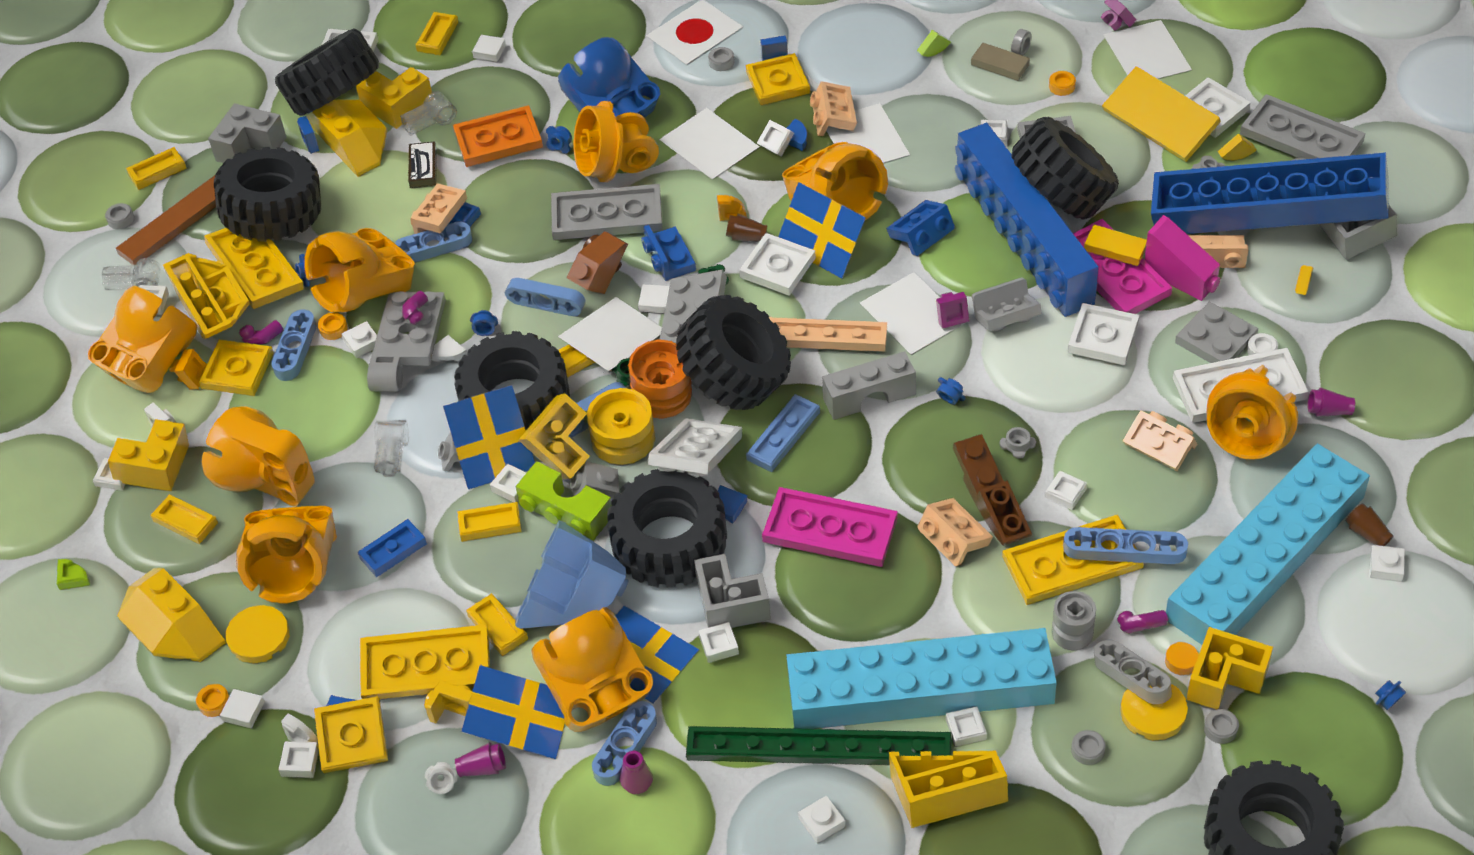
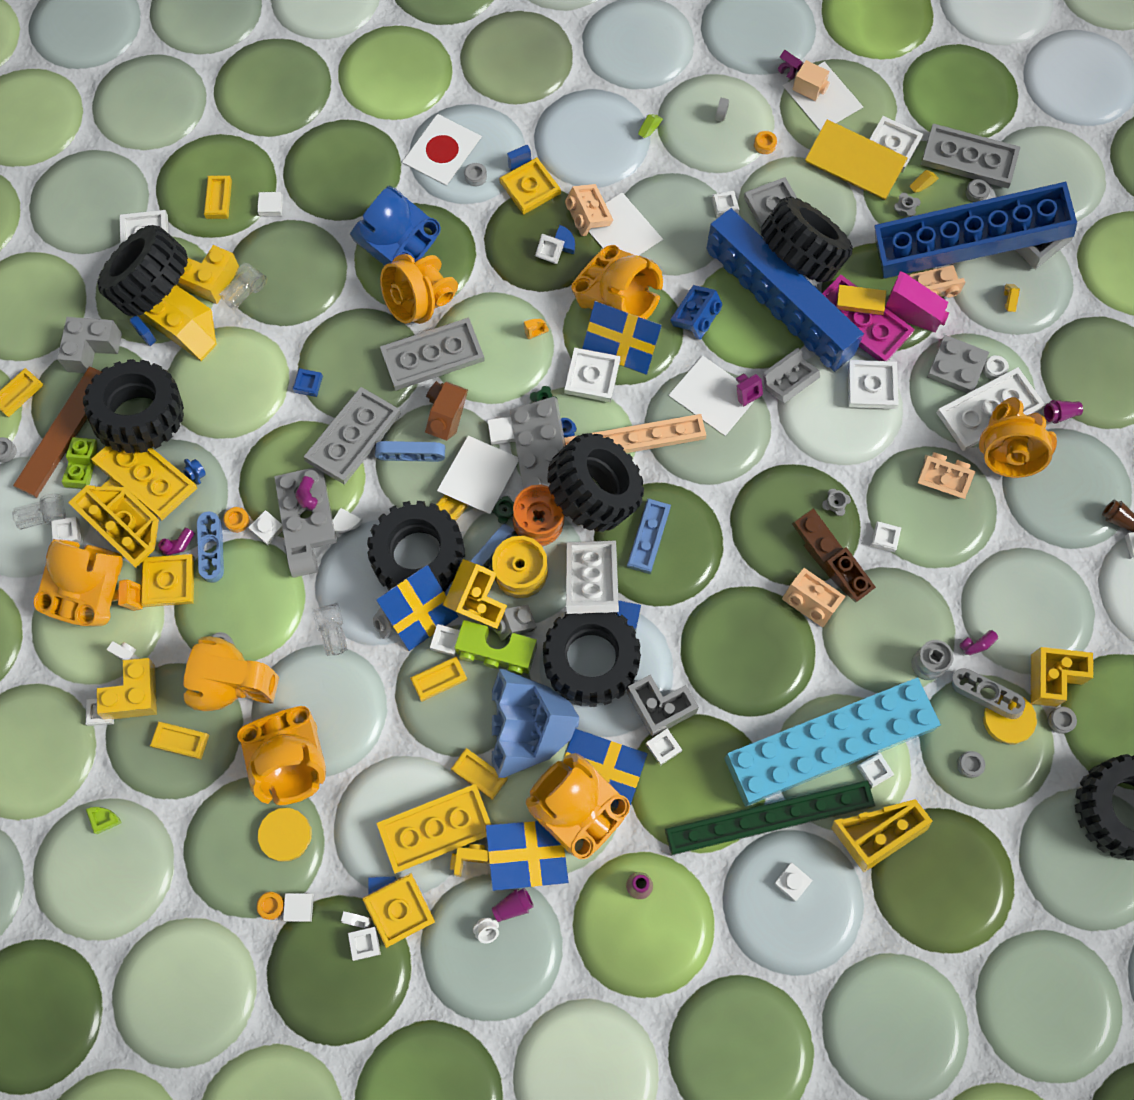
camera: 20 degrees left, 20 degrees up
yellow wedge [117,568,226,662] -> none
light orange piece [305,228,415,313] -> none
blue plate [358,519,427,578] -> none
medium blue beam [395,222,472,262] -> none
tile [408,141,437,188] -> none
light nougat bracket [410,183,467,234] -> none
orange plate [453,105,543,167] -> none
blue plate [470,310,498,336] -> none
blue plate [546,126,572,154] -> none
medium blue beam [592,701,657,786] -> none
blue bracket [641,225,696,281] -> none
white sticker [659,108,759,179] -> none
reddish brown cone [726,214,768,241] -> none
dark pink plate [762,487,898,567] -> none
light grey arch [822,351,916,420] -> none
blue plate [936,377,966,405] -> none
dark tan tile [971,43,1030,81] -> none
yellow tile [1002,514,1144,605] -> none
medium blue beam [1063,527,1188,564] -> none
light orange tile [1165,642,1199,675] -> none
medium azure brick [1166,443,1370,645] -> none
none -> lime slope [61,437,97,489]
none -> light grey plate [304,387,401,485]
none -> light nougat brick [792,60,830,101]

